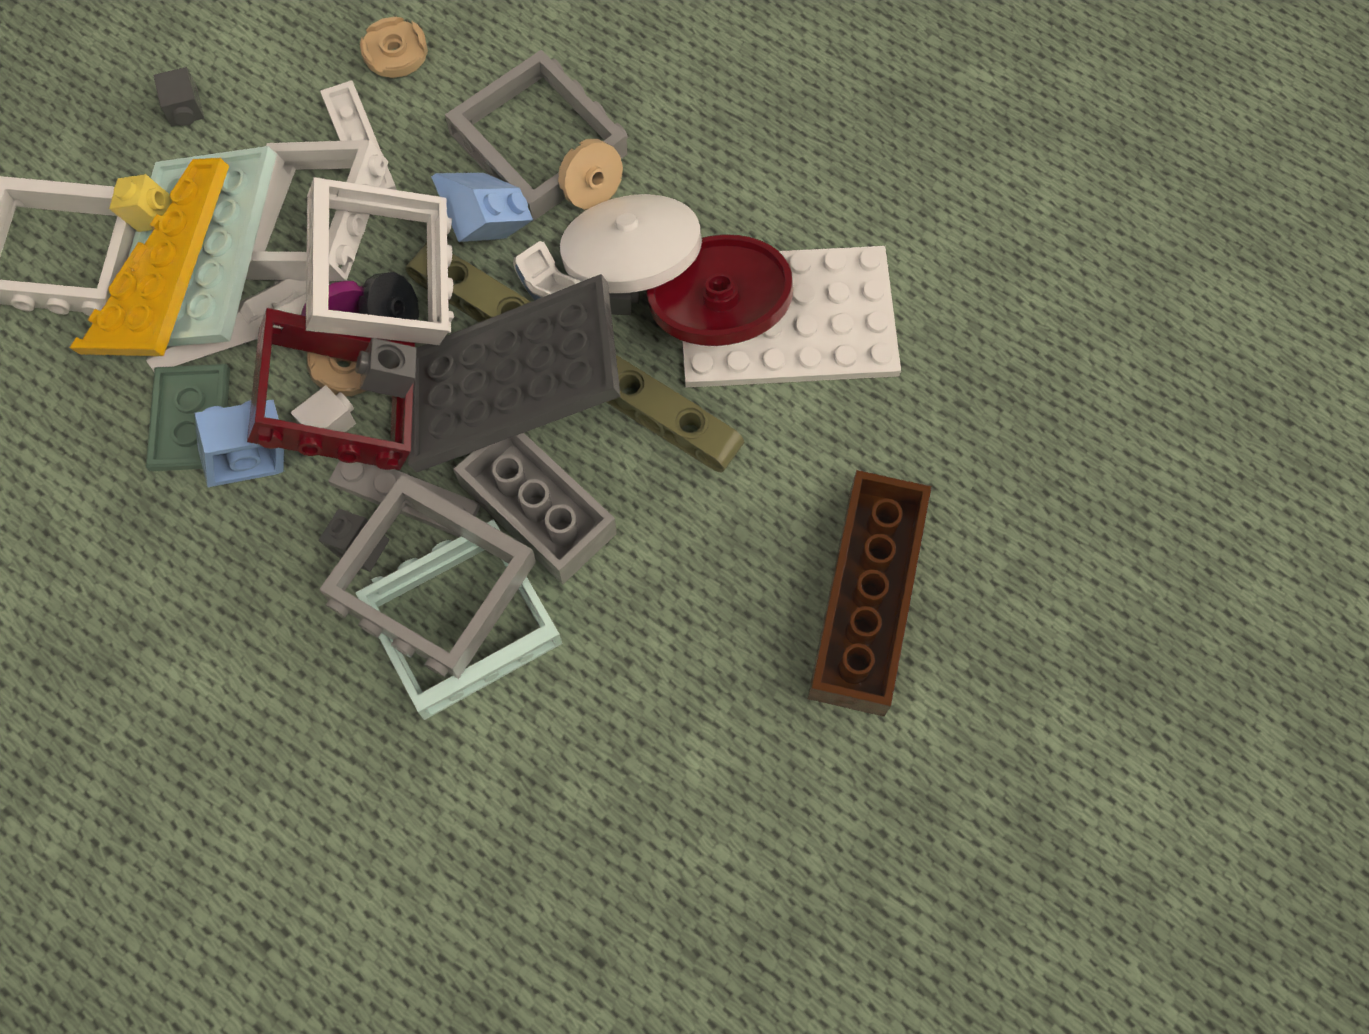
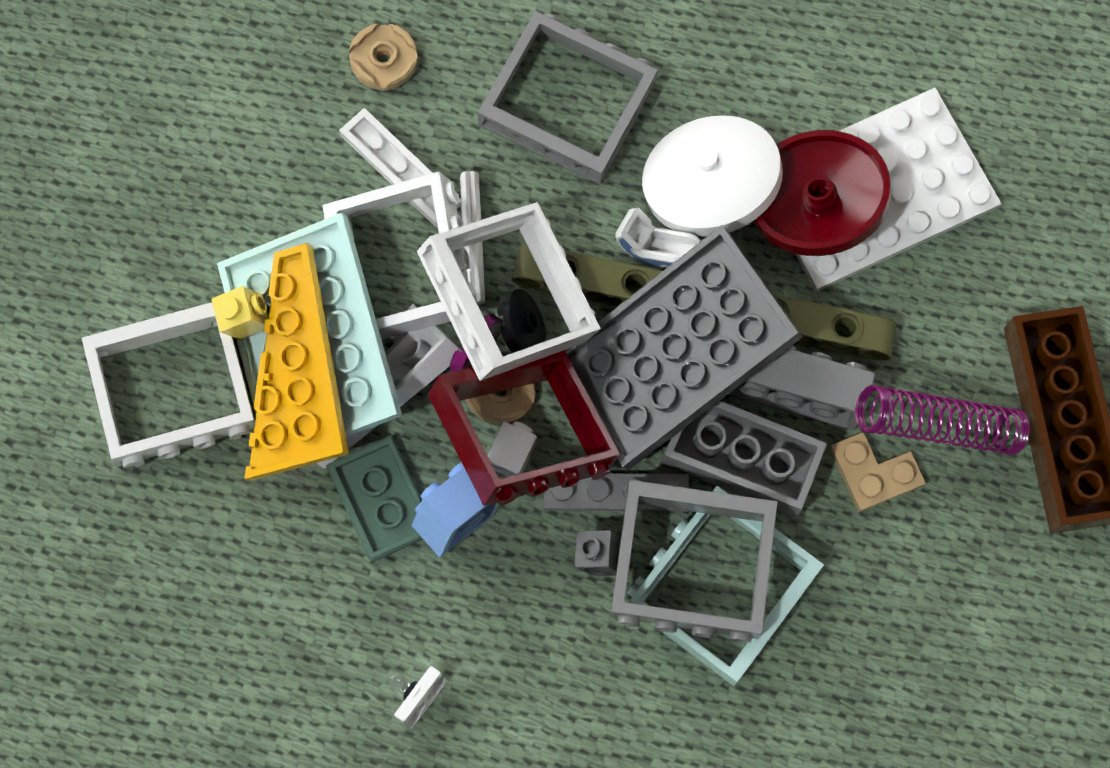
camera: 25 degrees left, 5 degrees up
dark grey brick [153,67,204,127] -> none
dark grey brick [355,338,417,398] -> none
light blue slope [431,173,533,242] -> none
tan plate [558,139,623,209] -> none
none -> white piece [388,666,448,730]
none -> white axle [460,171,485,305]
none -> light grey brick [728,345,875,431]
none -> tan plate [829,432,926,513]
none -> magenta piece [855,385,1030,455]

